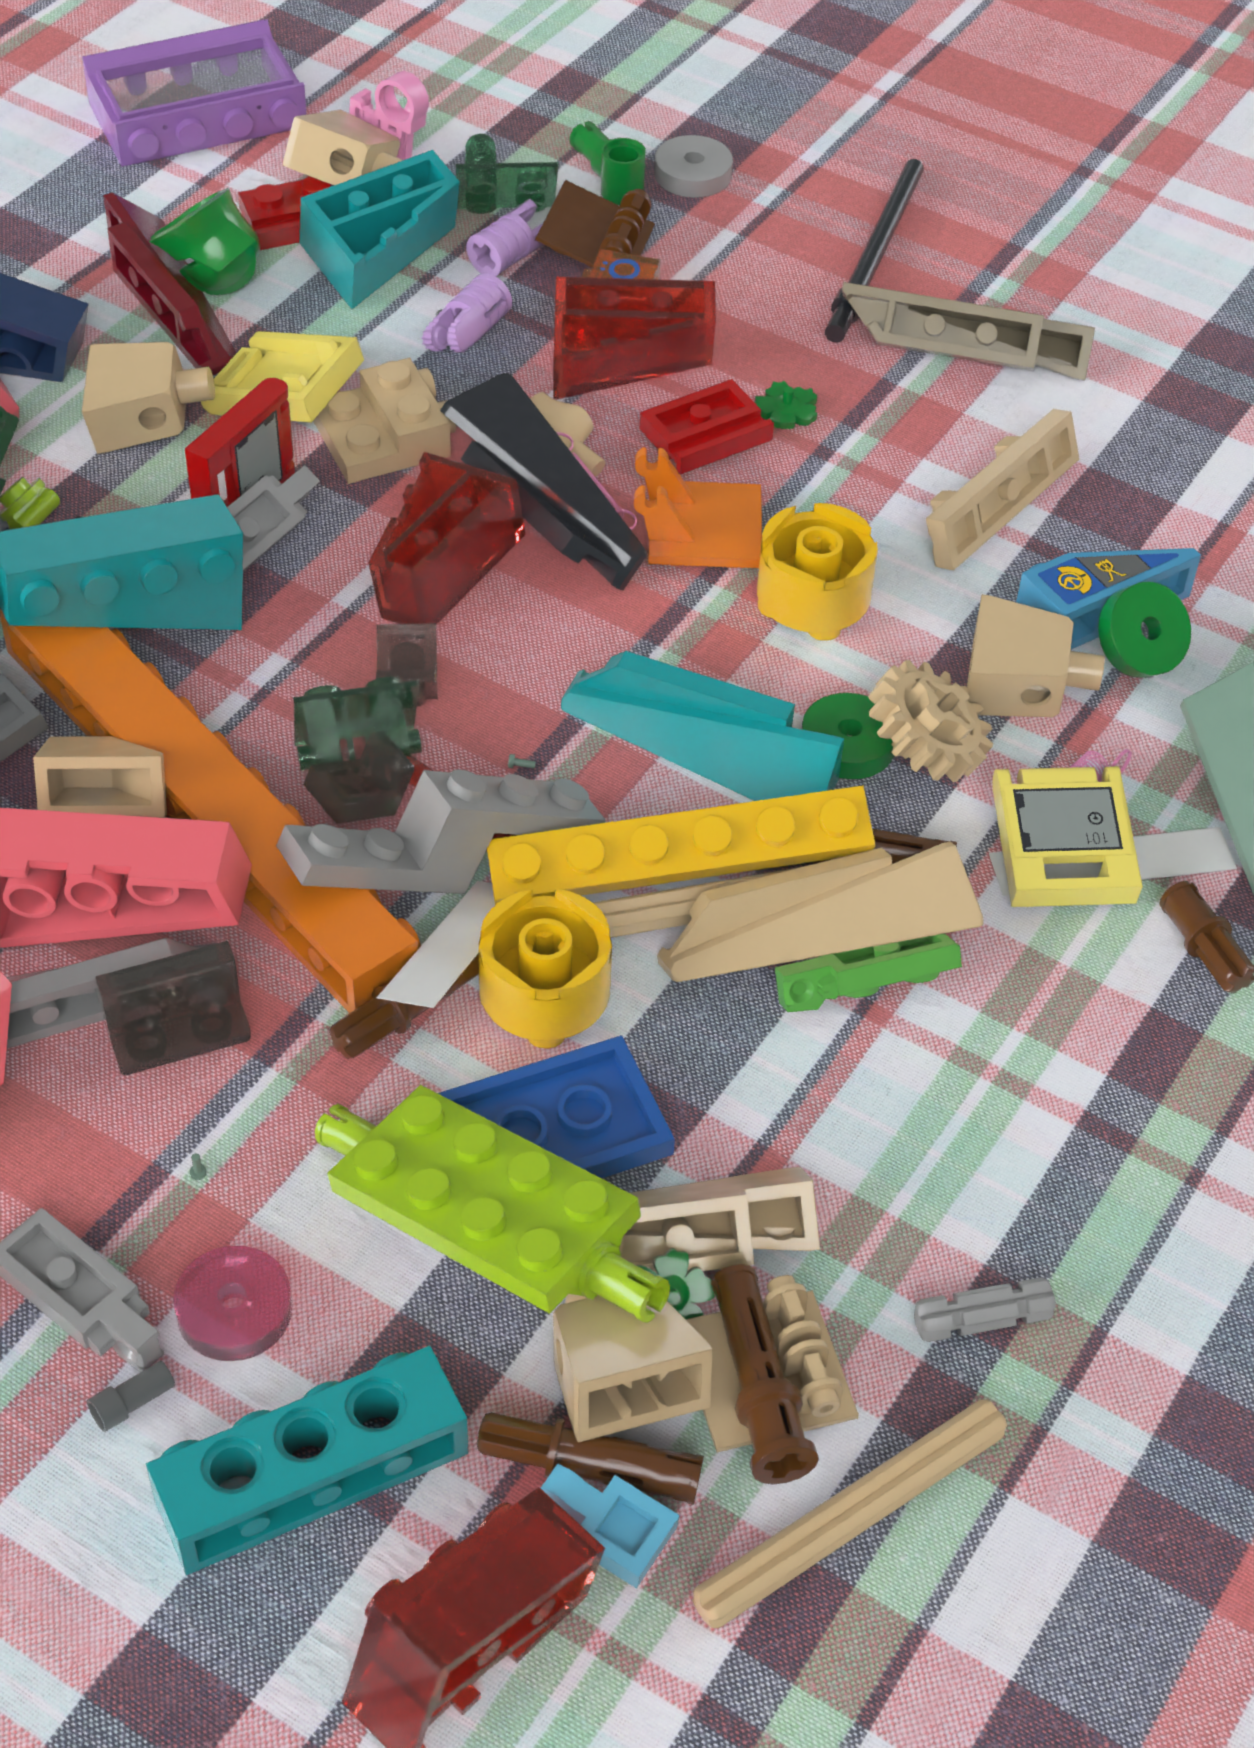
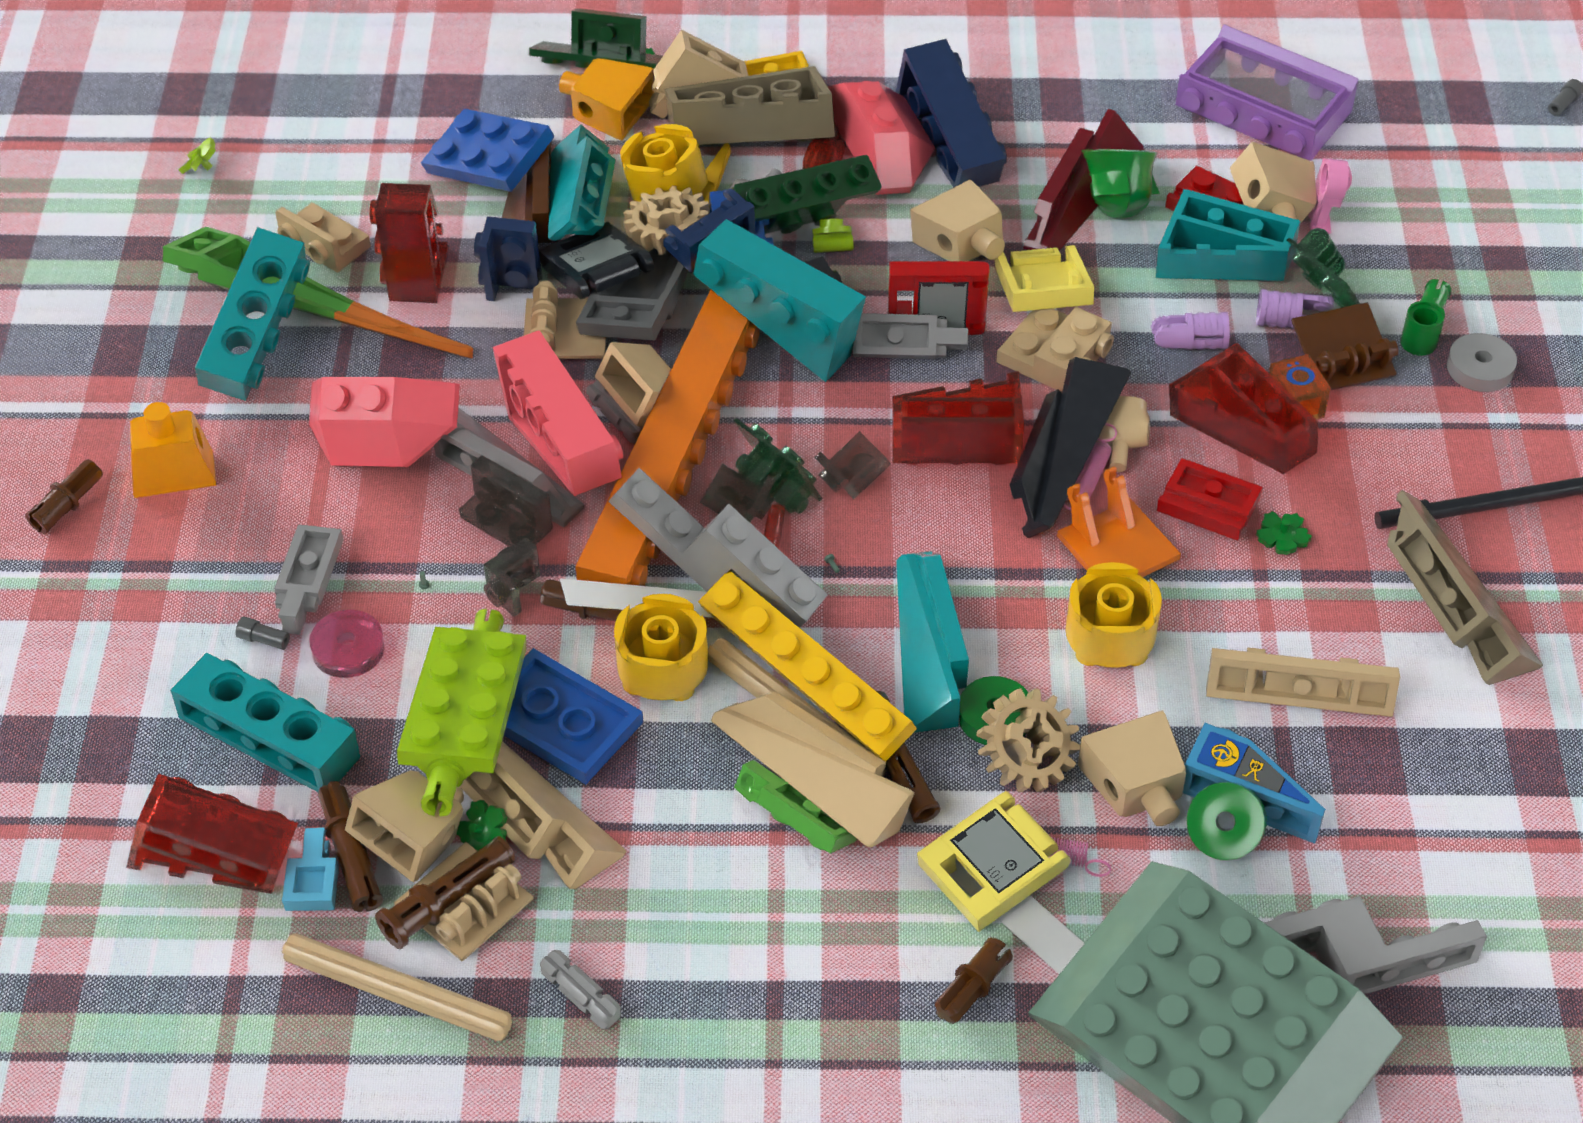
camera: 60 degrees right, 0 degrees up
none -> clear smoke bracket [483,537,540,617]

